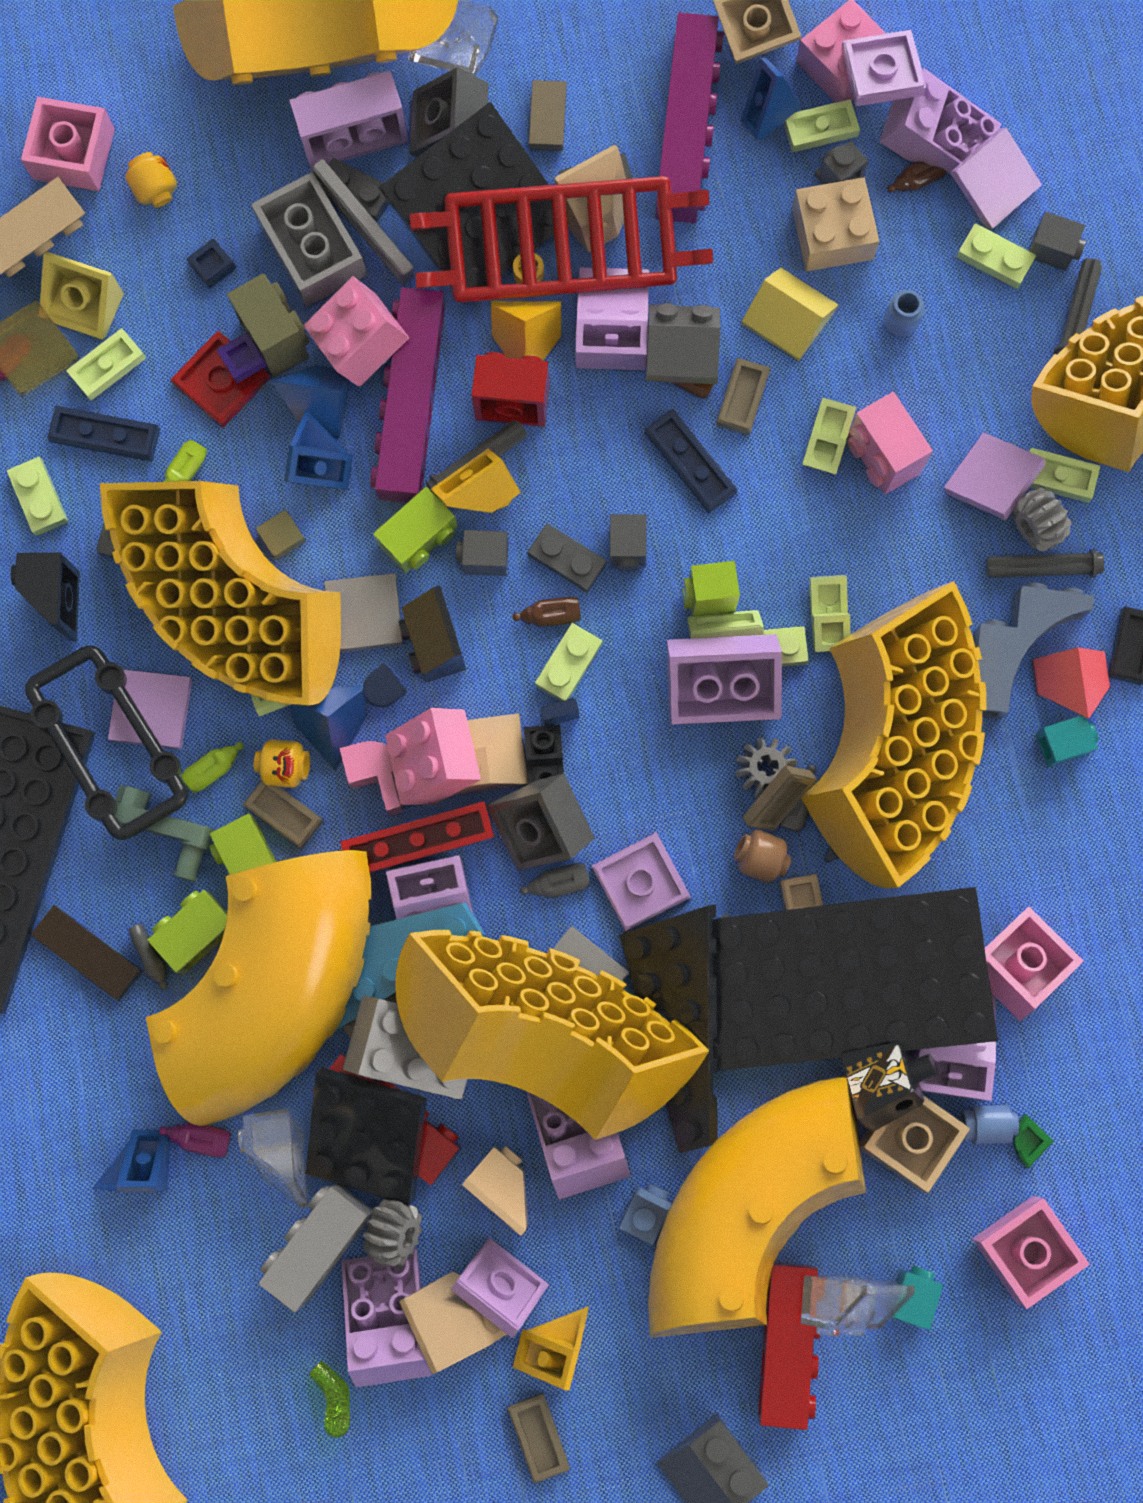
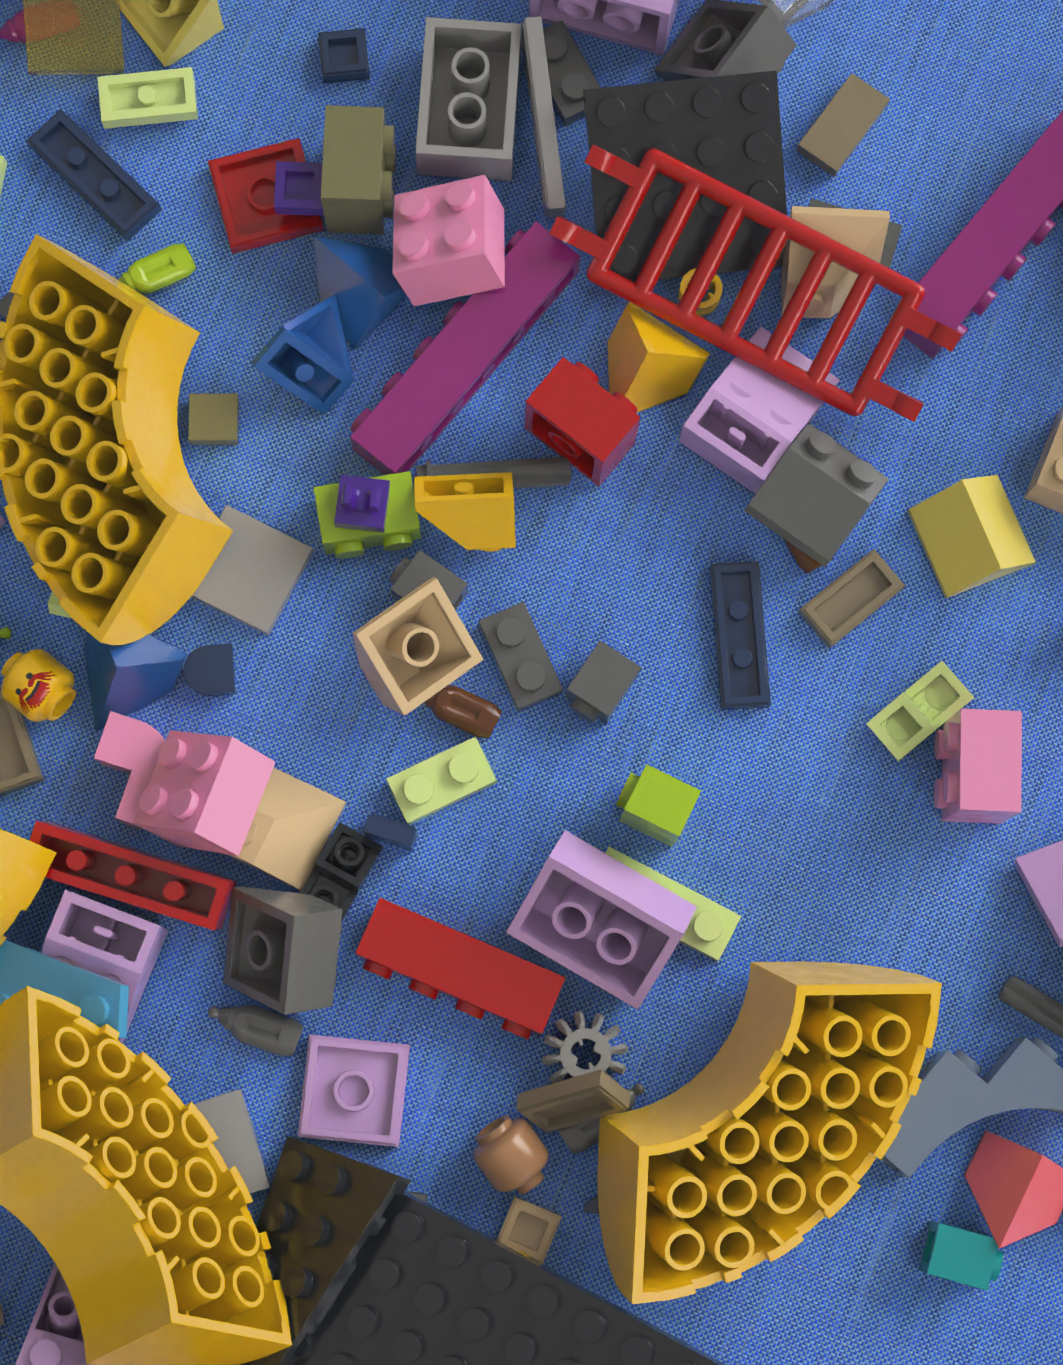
camera: 25 degrees right, 0 degrees up
black slope [398,585,466,683] -> none
yellowish green tile [687,610,764,639] -> none
yellowish green slope [809,575,851,652] -> none
none -> dark purple tile [334,475,391,533]
none -> tan slope [352,577,484,716]
none -> red brick [355,898,566,1040]

